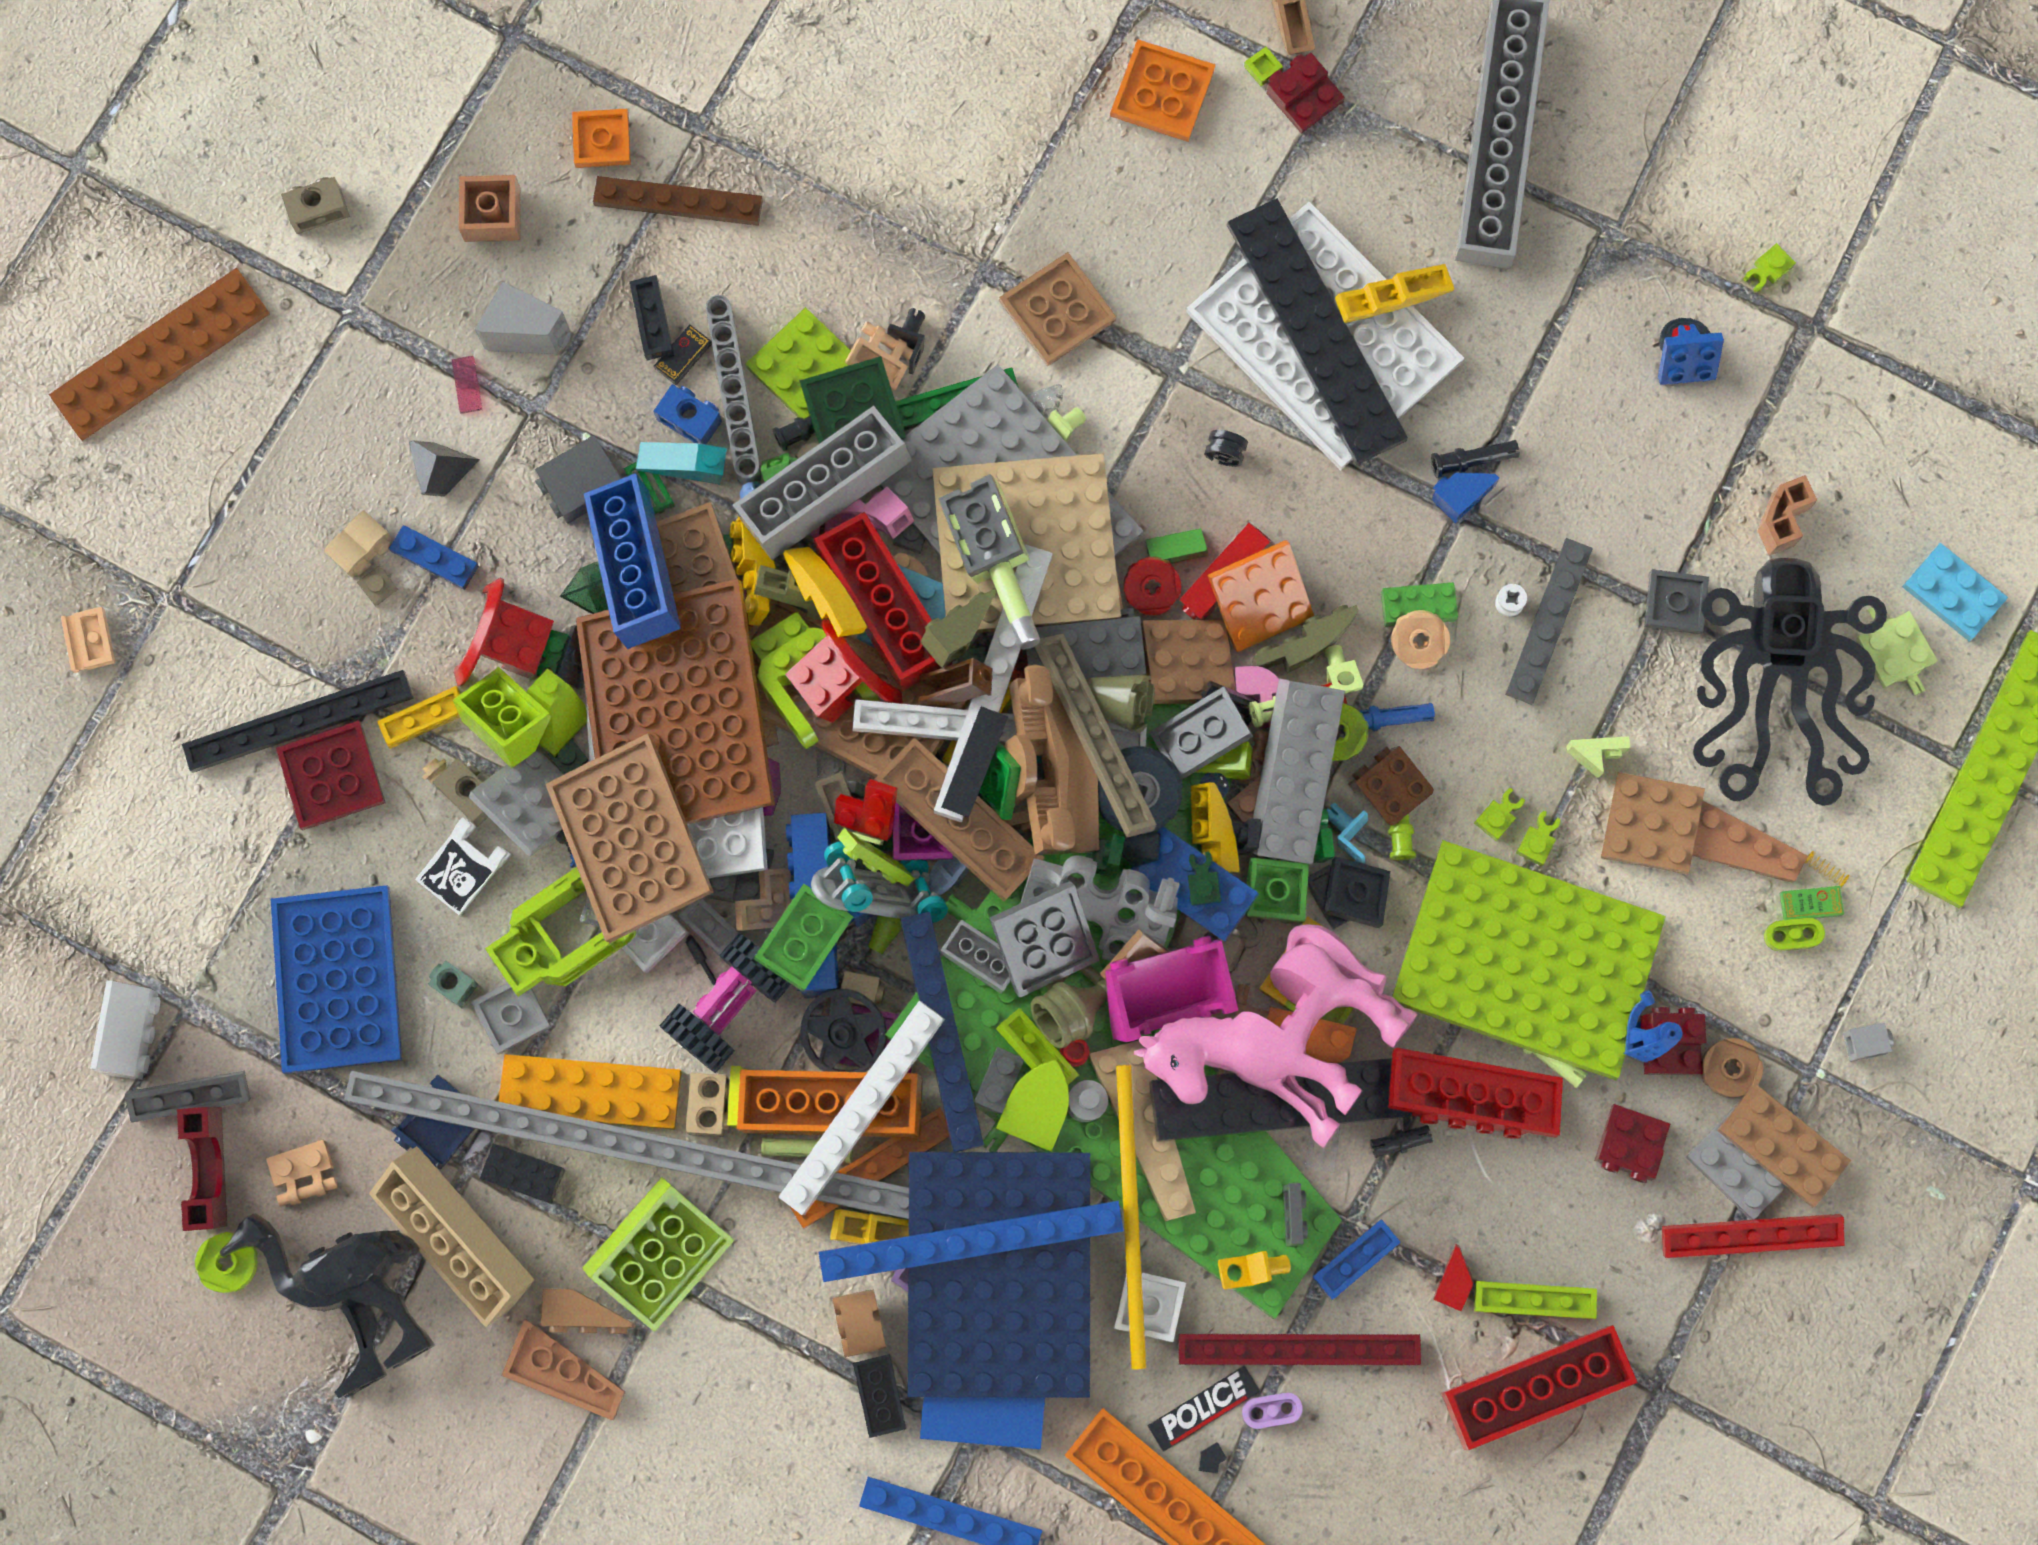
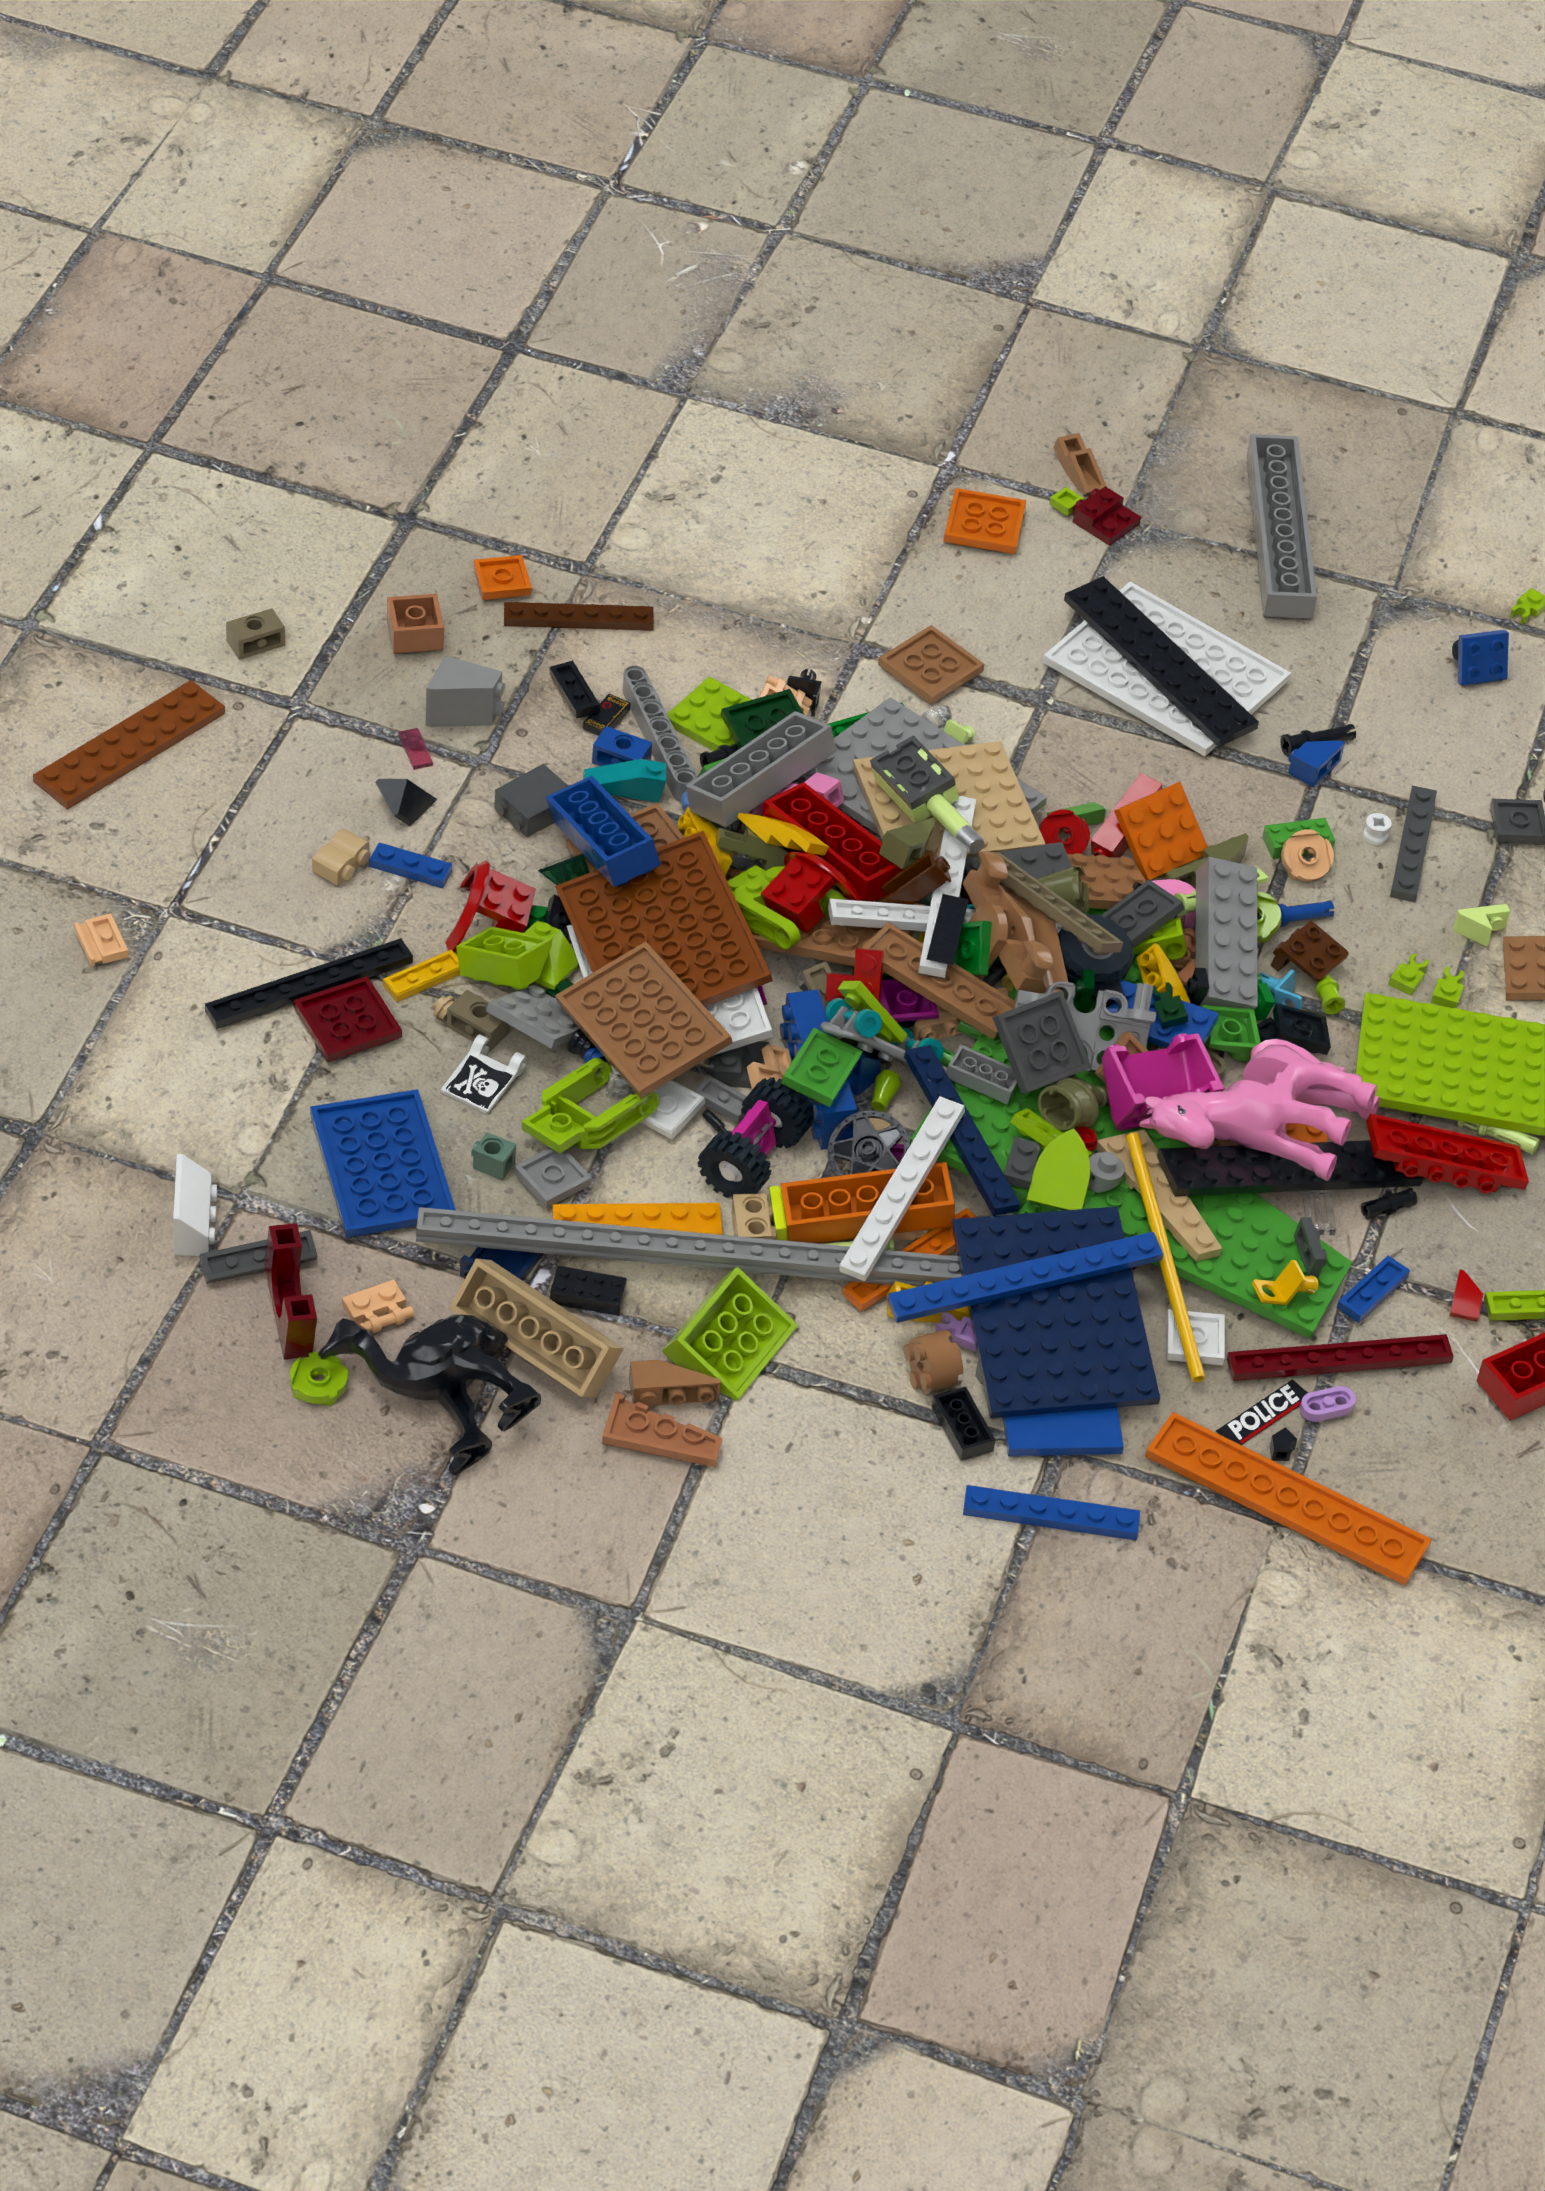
camera: 15 degrees left, 30 degrees down
dark tan plate [357,565,399,607] -> none
sand blue plate [928,855,970,896] -> none
black wheel [1204,430,1248,467] -> none
yellow slope [1335,264,1455,323] -> none

